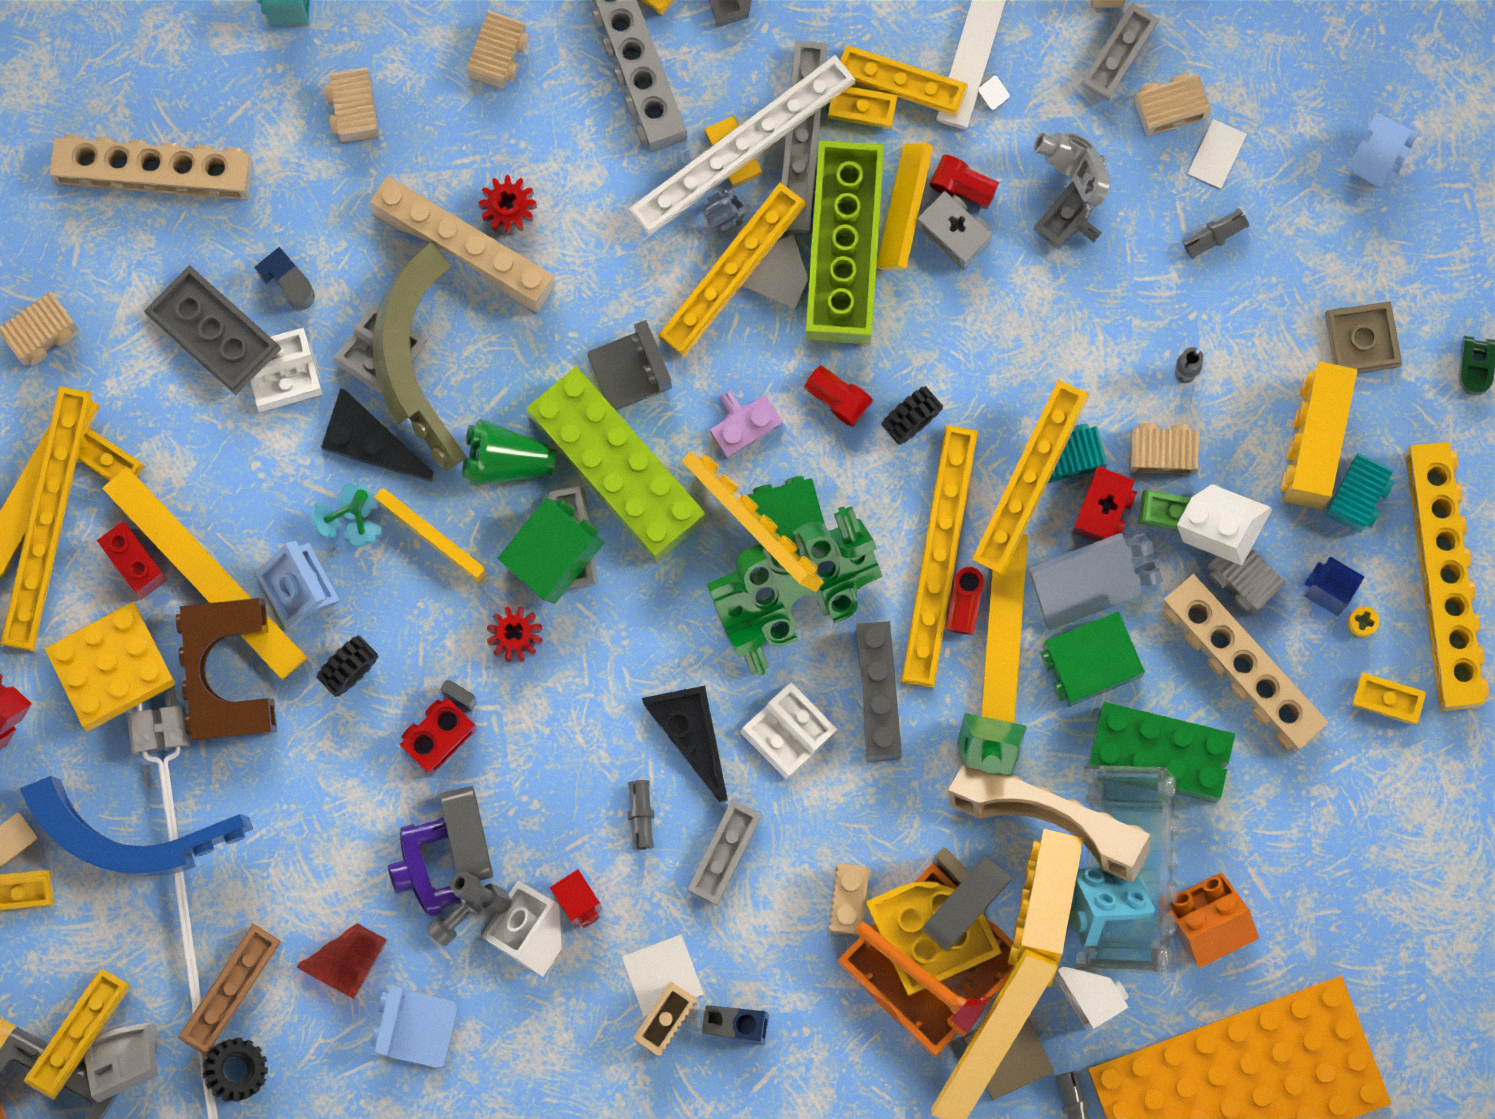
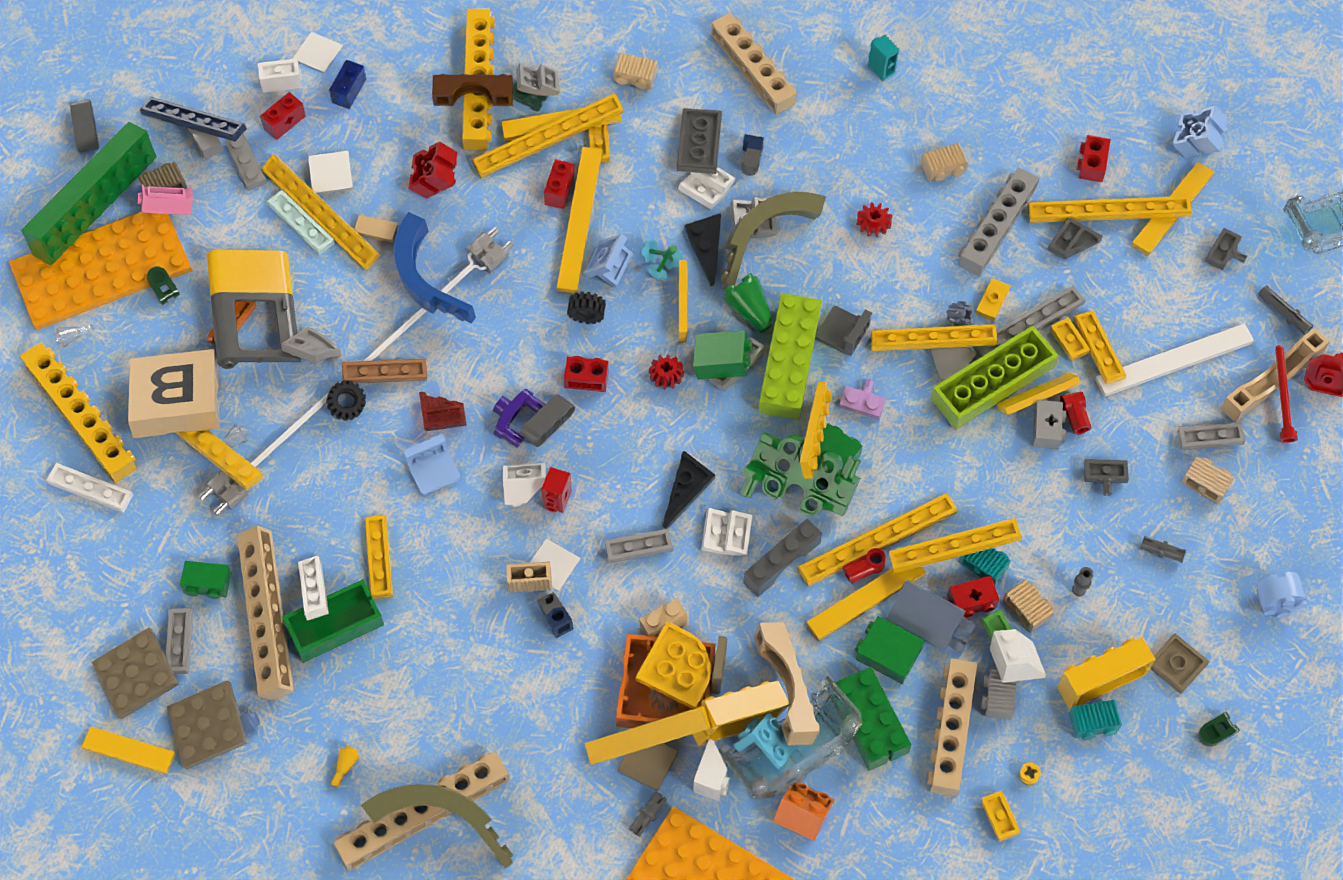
camera: 50 degrees right, 15 degrees down
yellow tile [24,968,130,1100] -> none
yellow plate [45,601,176,732] -> none
reddish brown arch [176,598,277,740] -> none
tan brick [324,67,379,143] -> none
tan arch [370,175,555,313] -> none
dark grey bar [428,871,512,946] -> none
dark grey tile [440,680,477,712] -> none
dark grey pin [628,780,654,850] -> none
white tile [629,55,855,236] -> none
red piece [804,364,873,427] -> none
orange piece [855,921,987,1037] -> none
black tyre [881,386,943,445] -> none
dark grey beam [921,855,1012,953] -> none
green torso [957,713,1026,775] -> none
white sticker [978,76,1009,110] -> none
light grey piece [1034,132,1110,206] -> none
white sticker [1187,119,1247,189] -> none
clear blue brick [1304,556,1365,616] -> none
yellow brick [1405,442,1489,712] -> none

